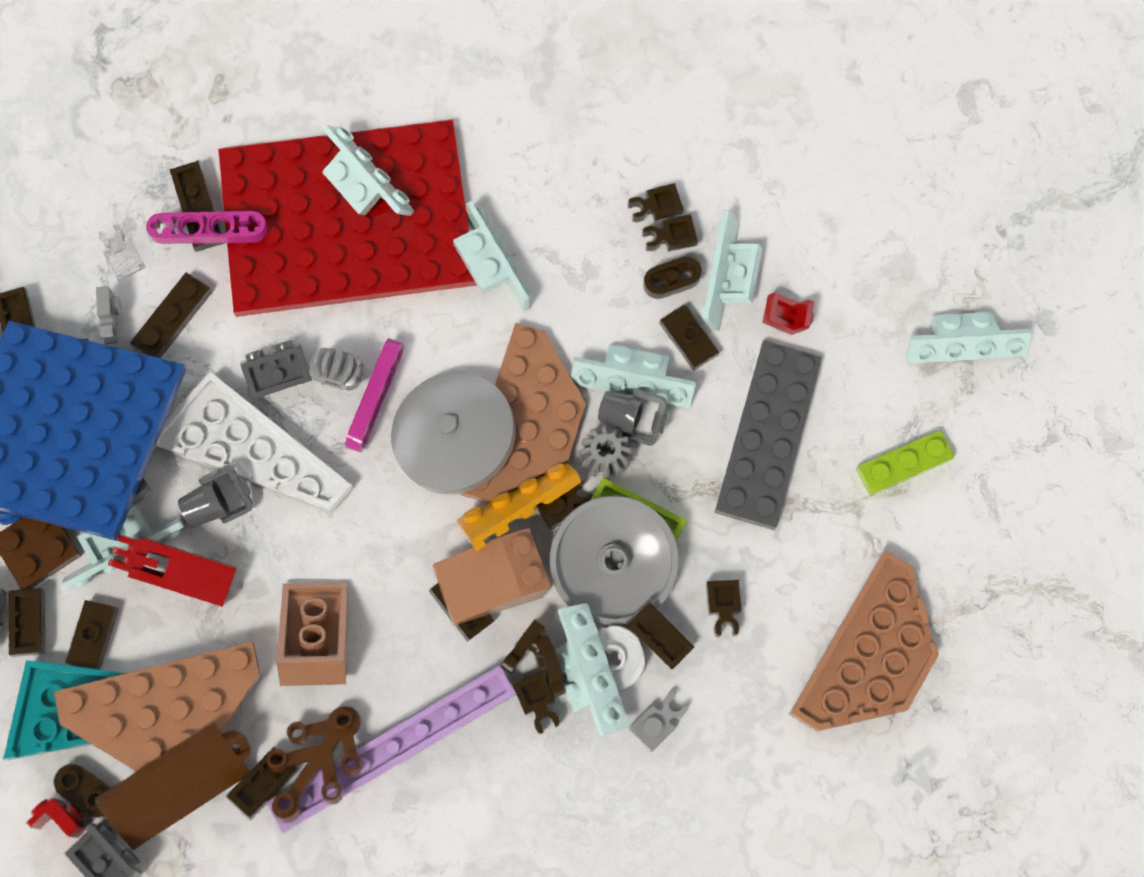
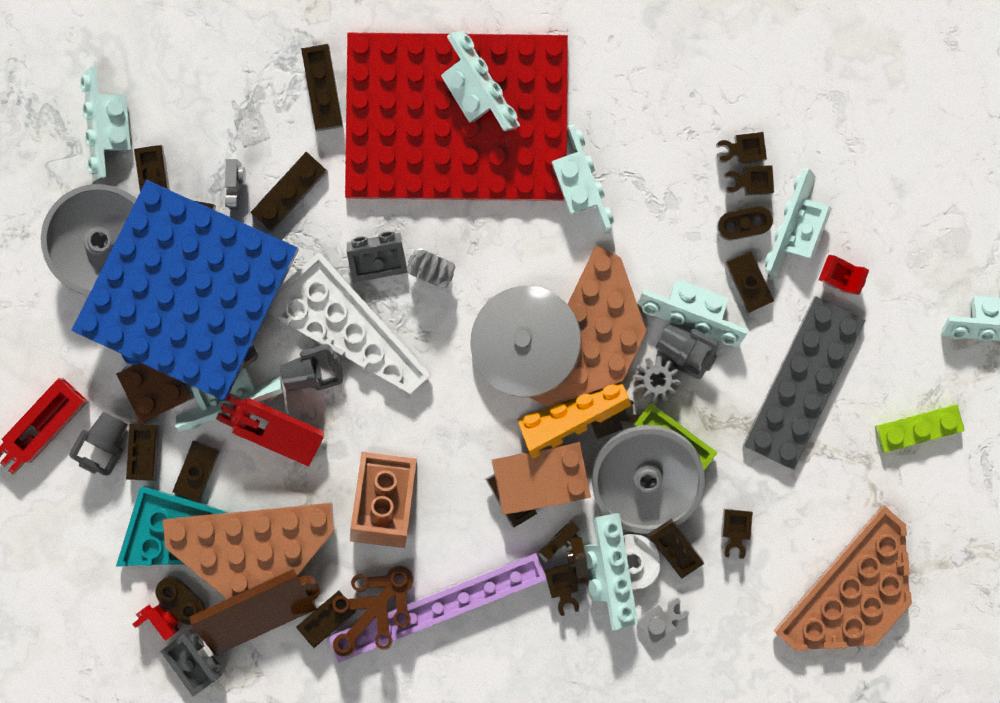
camera: 10 degrees right, 15 degrees up
dark pink beam [146,211,268,244] -> none
dark pink beam [345,338,404,452] -> none

